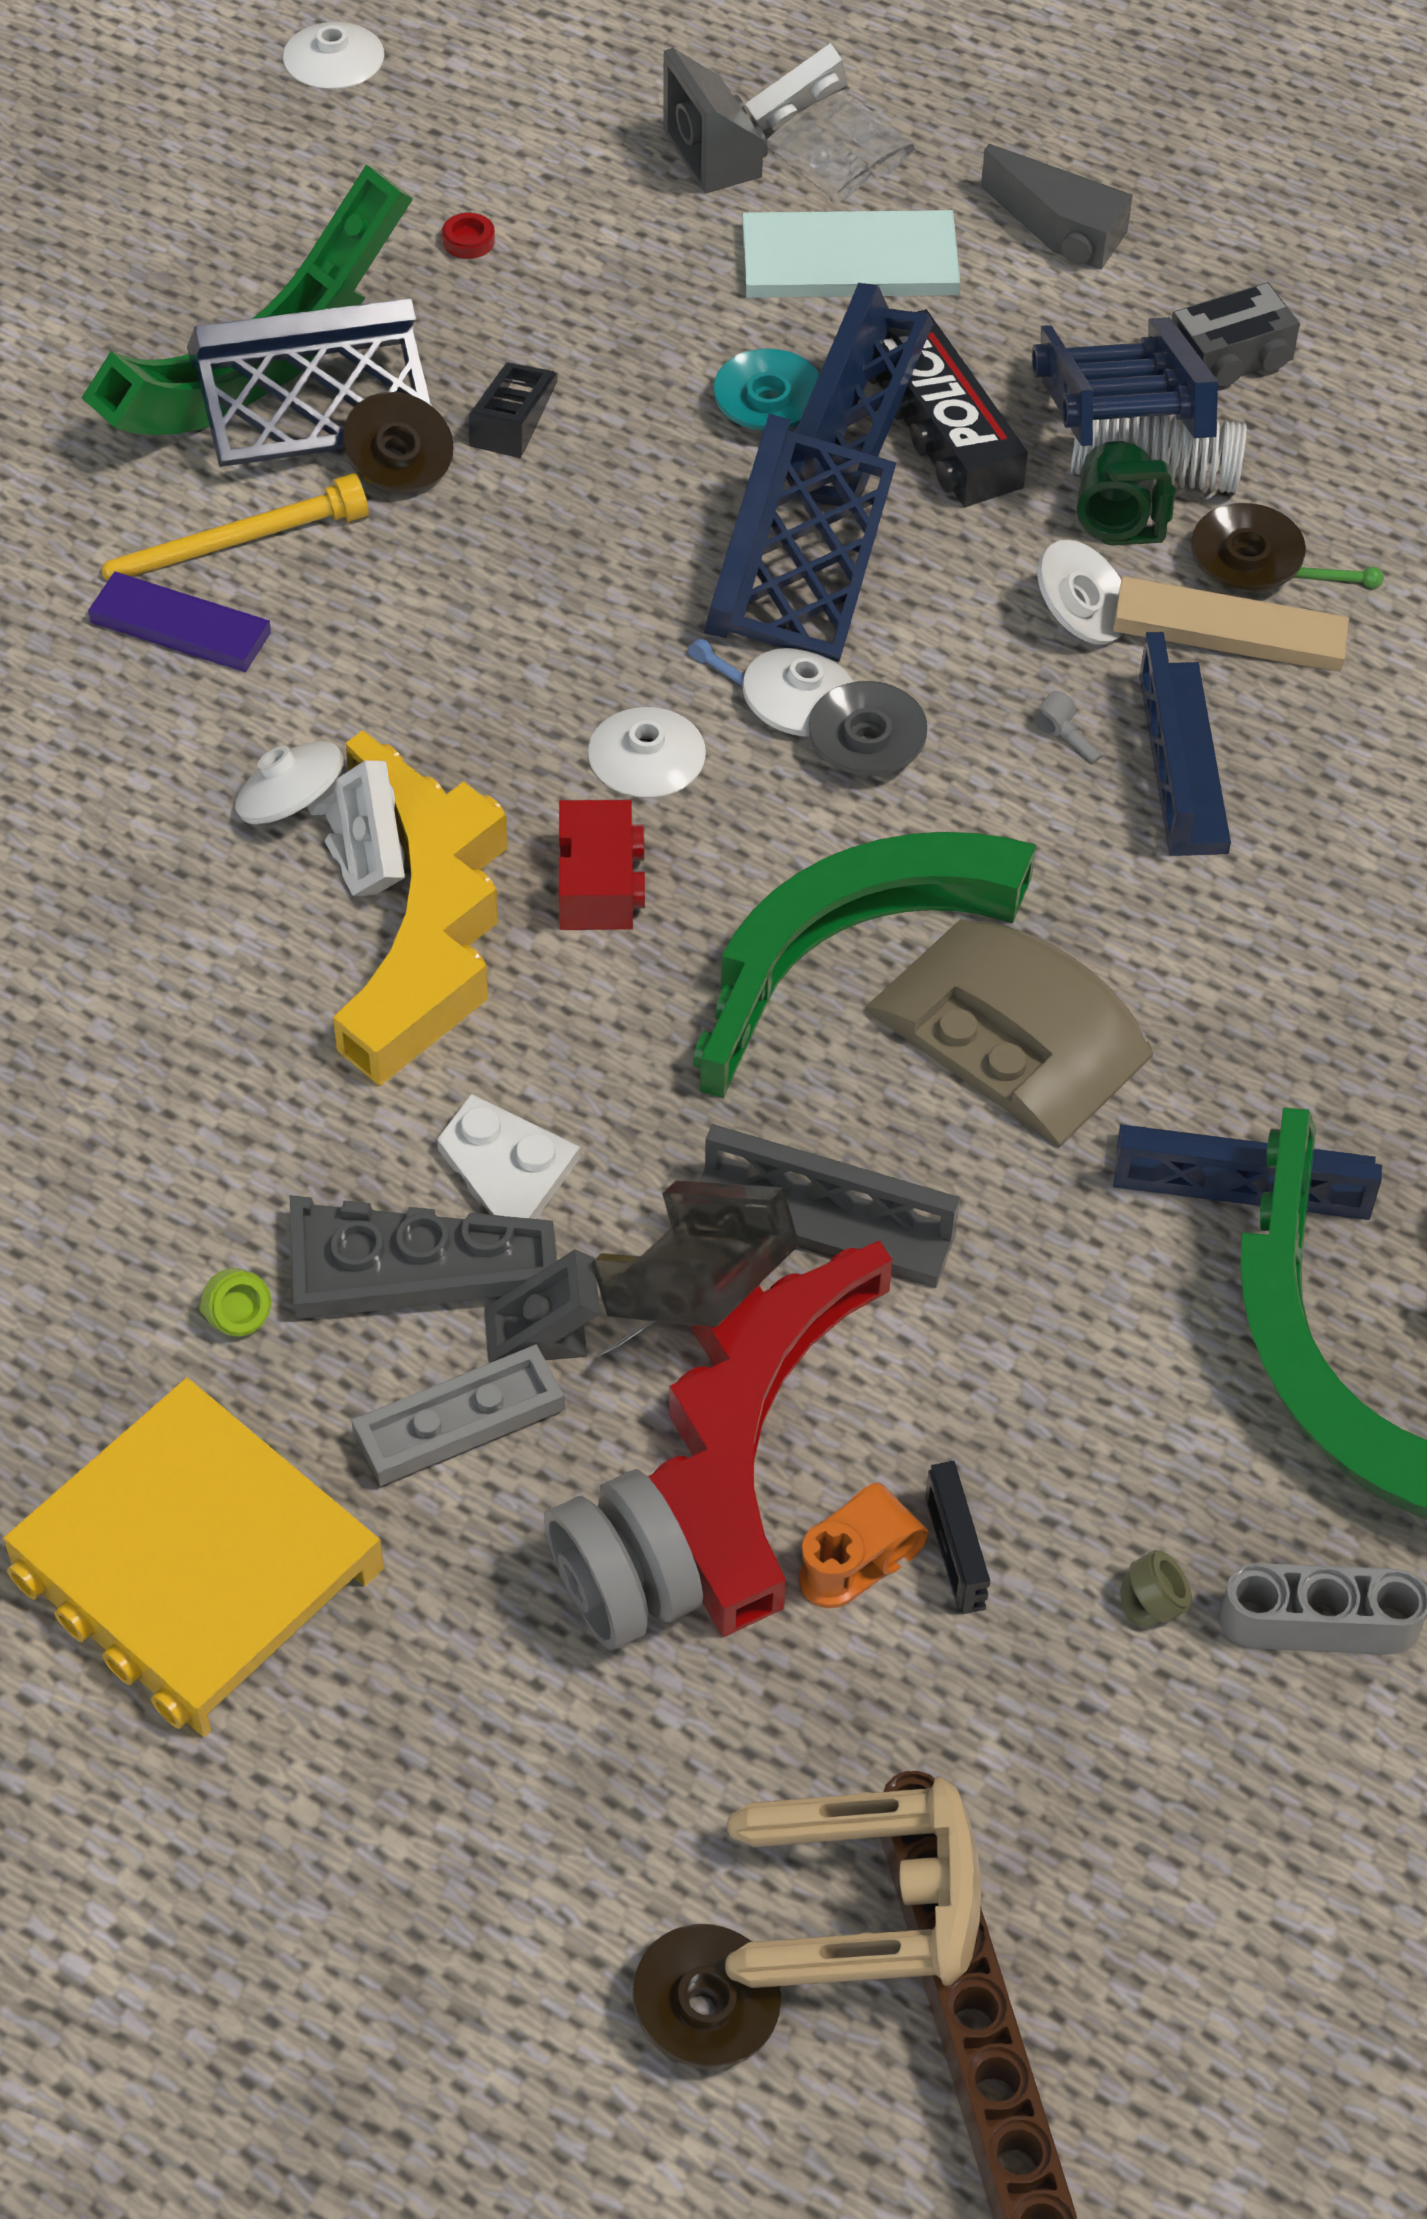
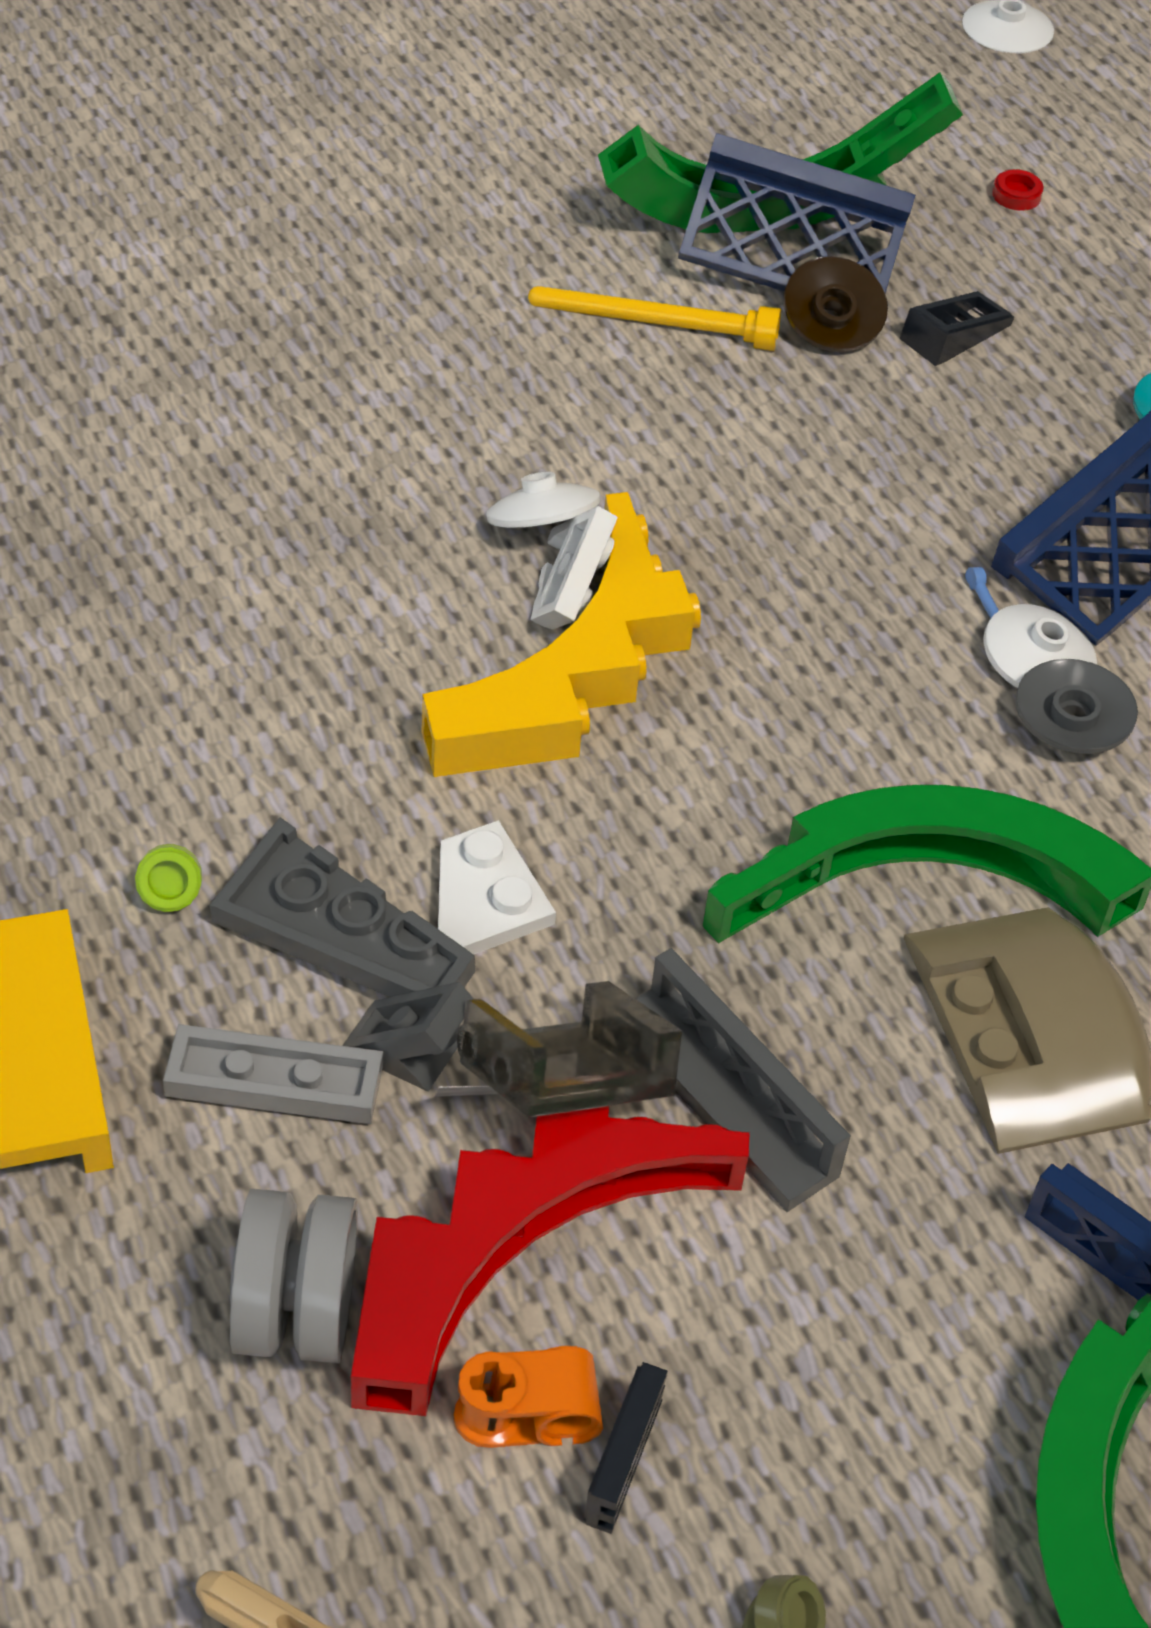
camera: 30 degrees right, 5 degrees down
dark purple tile [88,571,271,672] -> none
red brick [559,800,645,930] -> none
white dish [588,707,706,798] -> none

